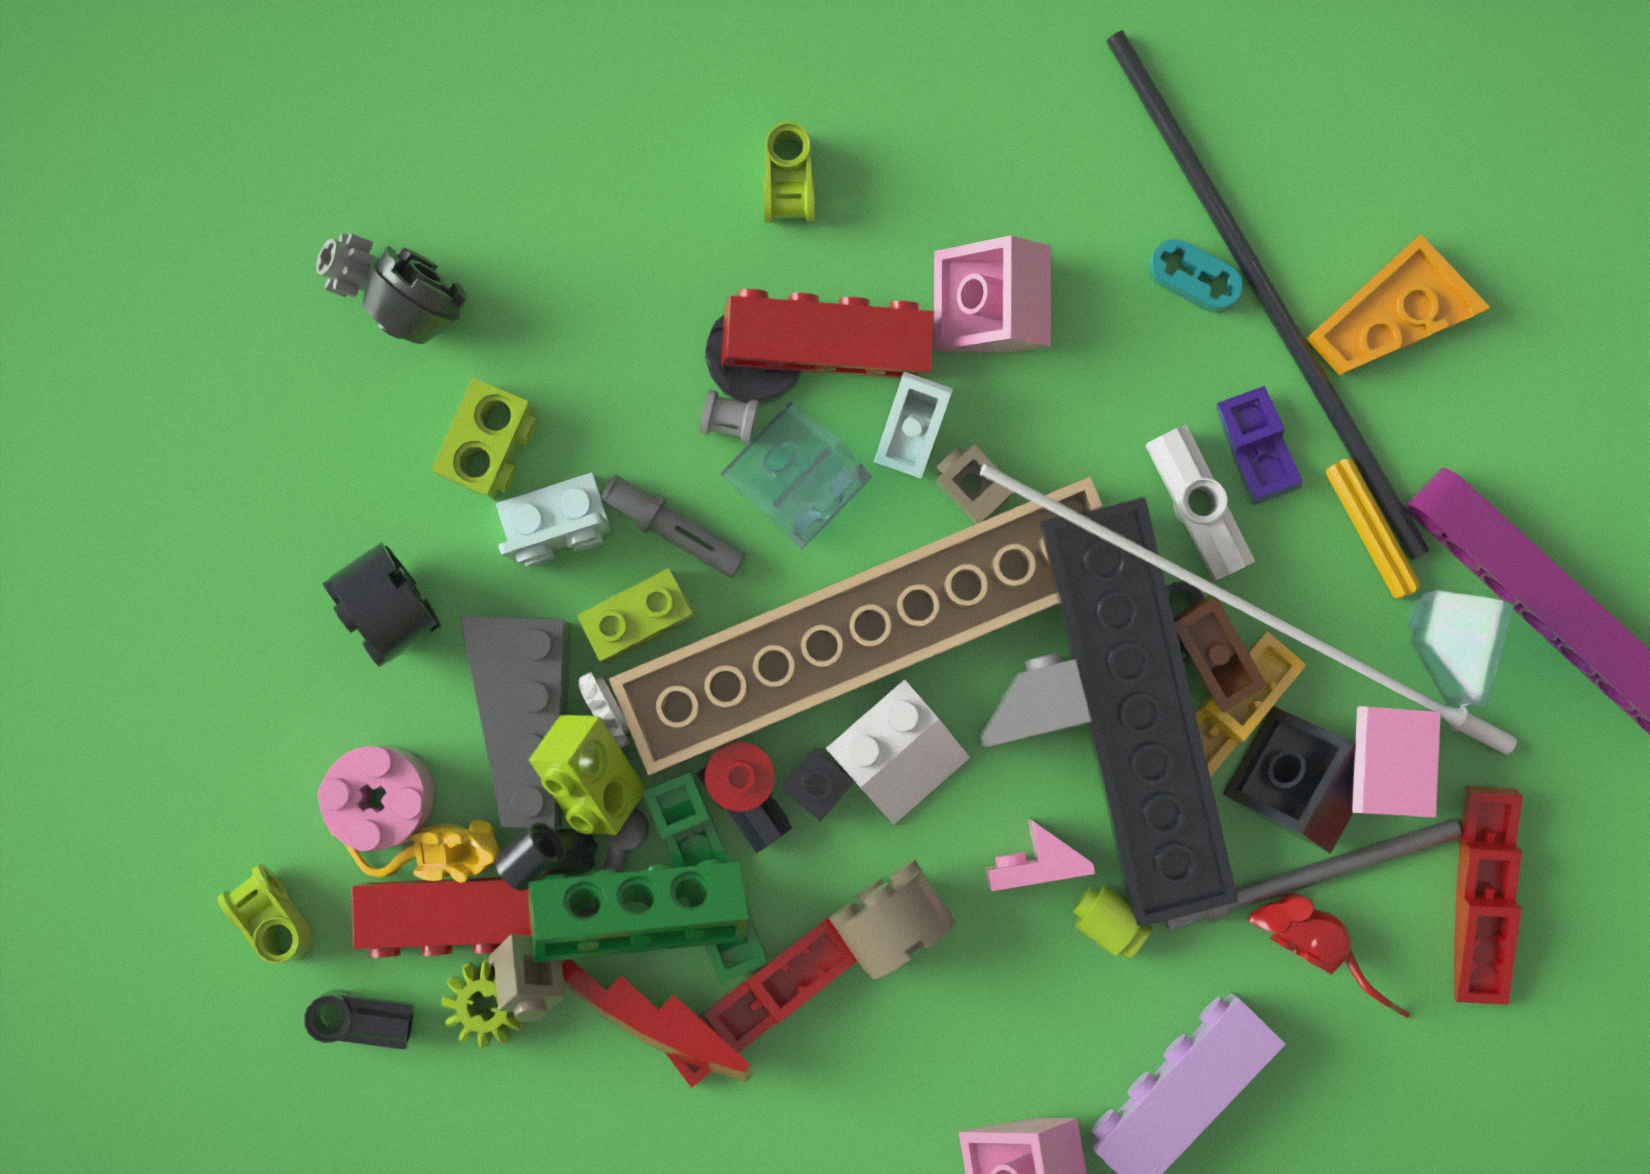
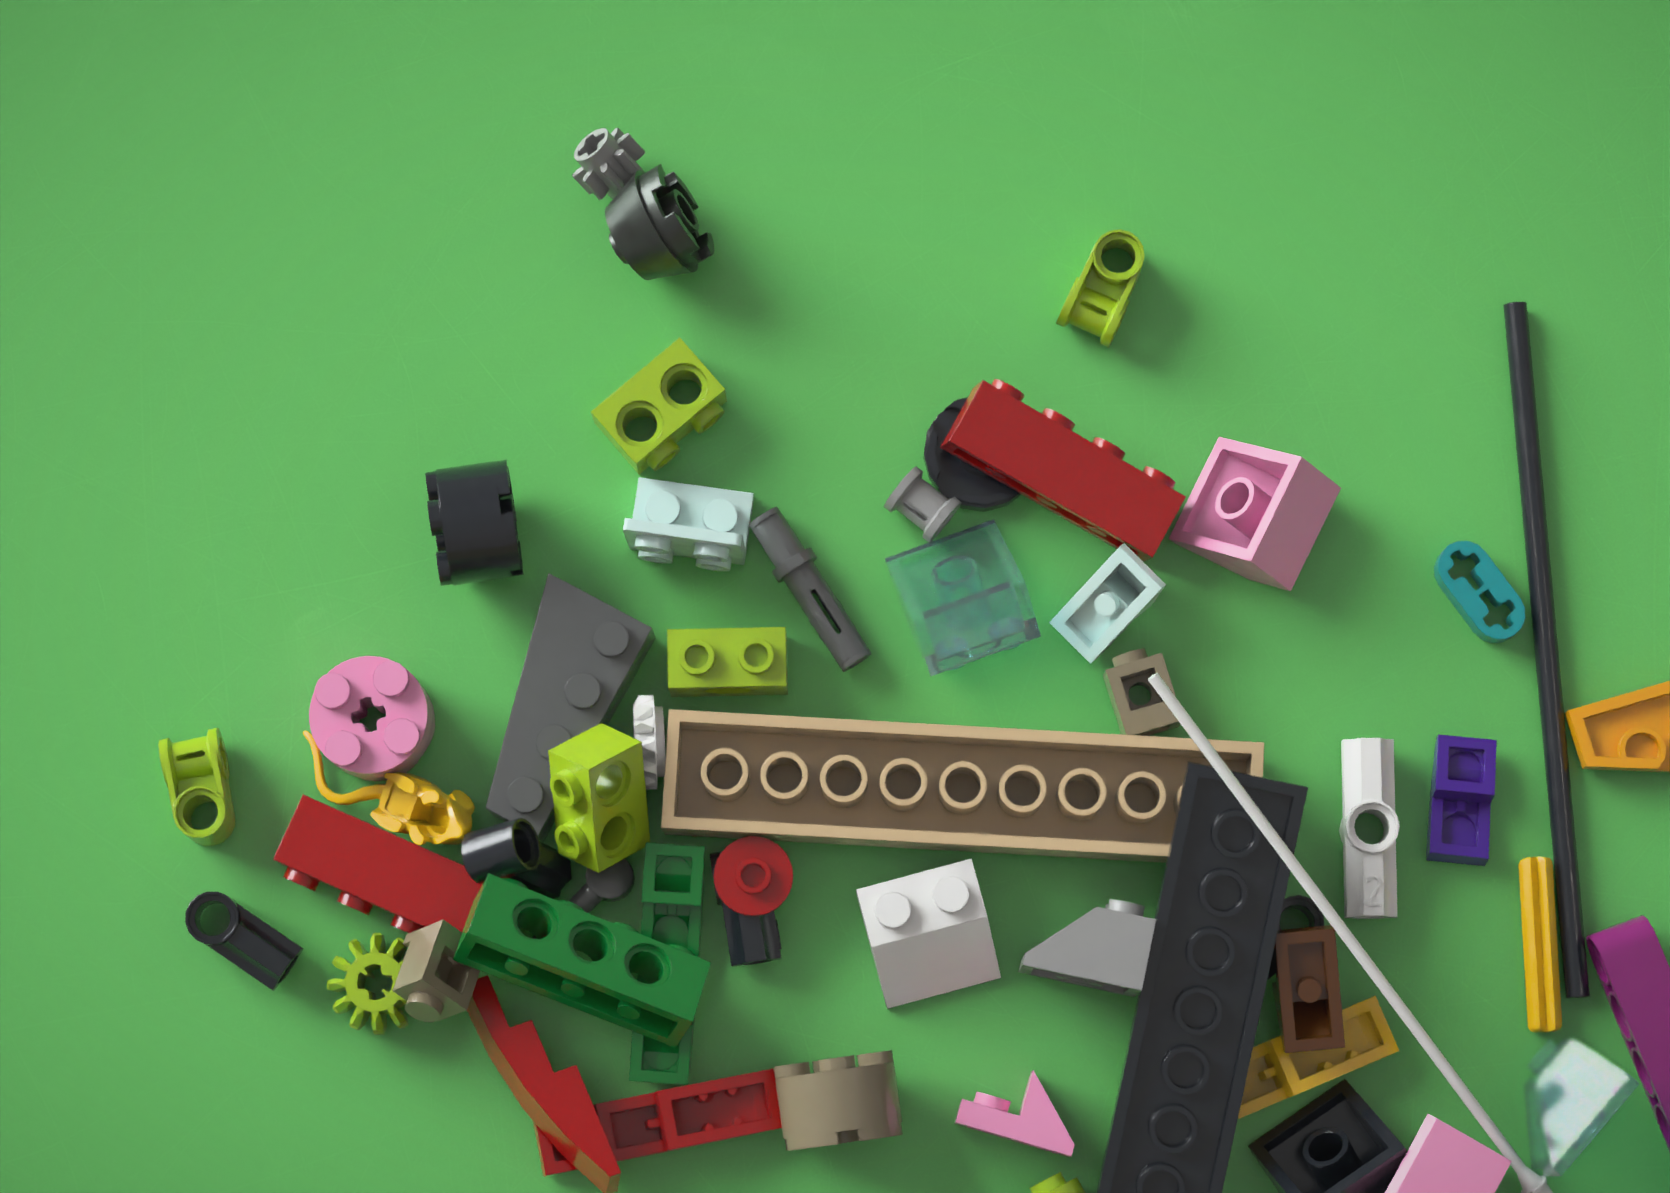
camera: 25 degrees right, 5 degrees down
black brick [781,748,854,822] -> none

